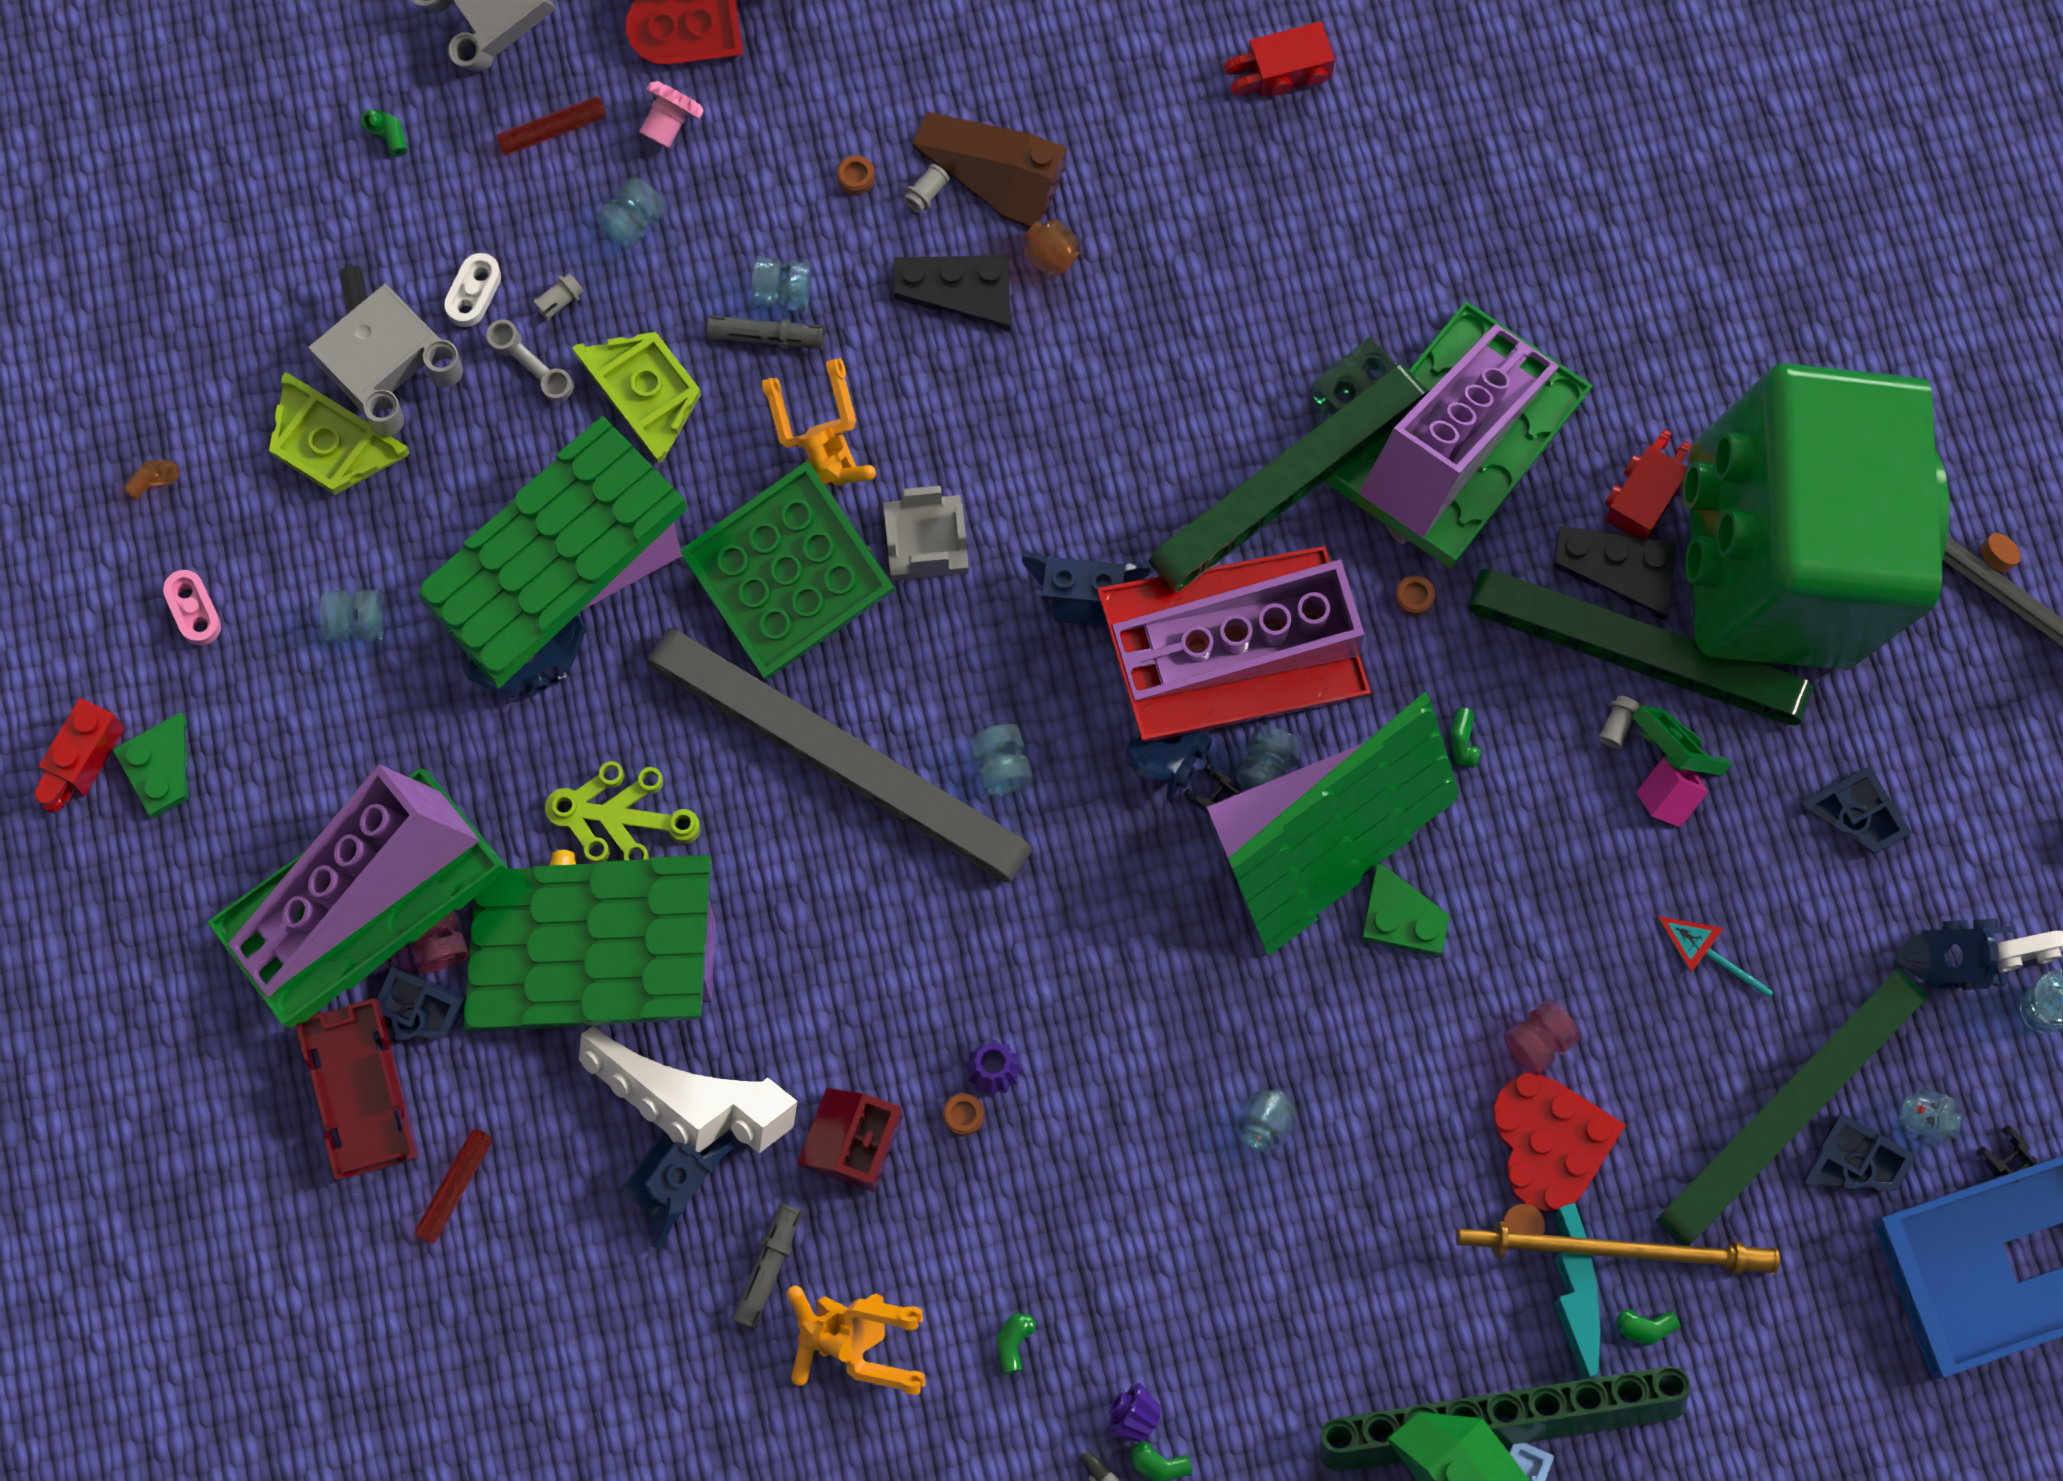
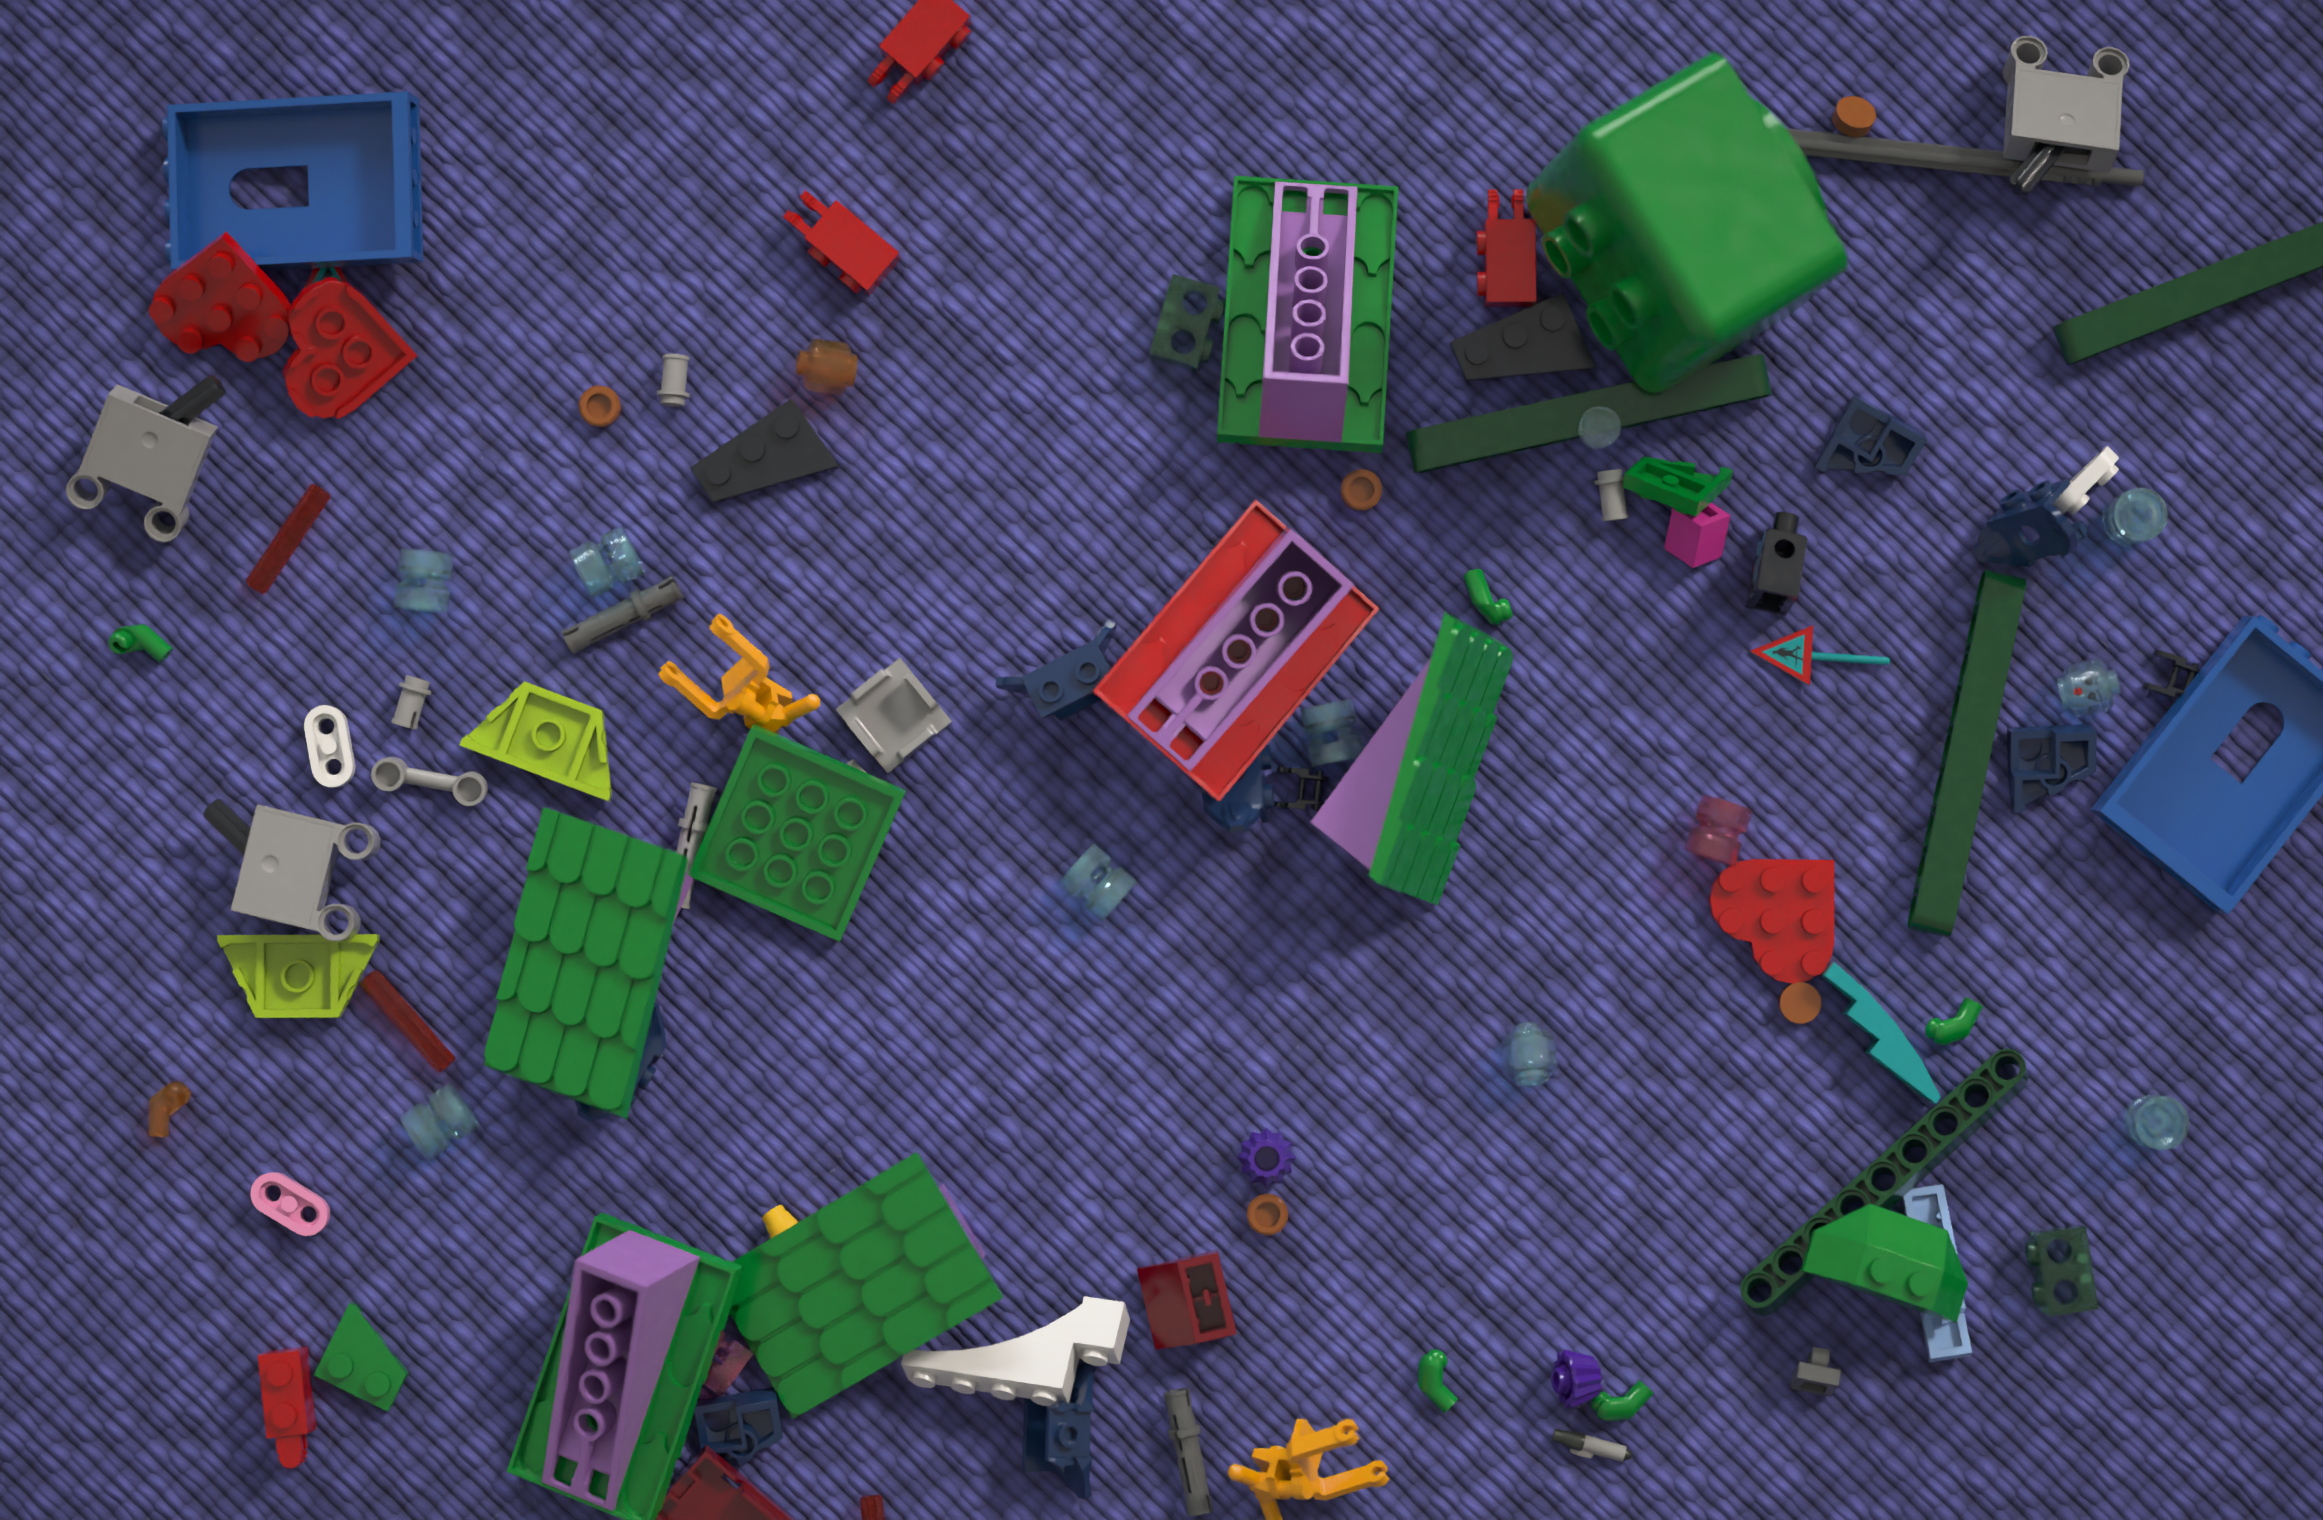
camera: 30 degrees left, 15 degrees up
lime plant [545,761,700,863] -> none
bright pink gear [639,81,704,148] -> none
dark grey beam [646,628,1033,883] -> none
reddish brown wedge [912,112,1067,231] -> none
dark green beam [1148,364,1430,592] -> none
green wing [1361,863,1450,957] -> none
pearl gold bar [1455,1221,1780,1275] -> none
none -> clear red axle [360,970,455,1072]
none -> light grey pin [676,782,717,909]
none -> red hinge [783,190,901,296]
none -> clear light blue tile [1578,406,1621,449]
none -> black torso [1745,512,1807,616]

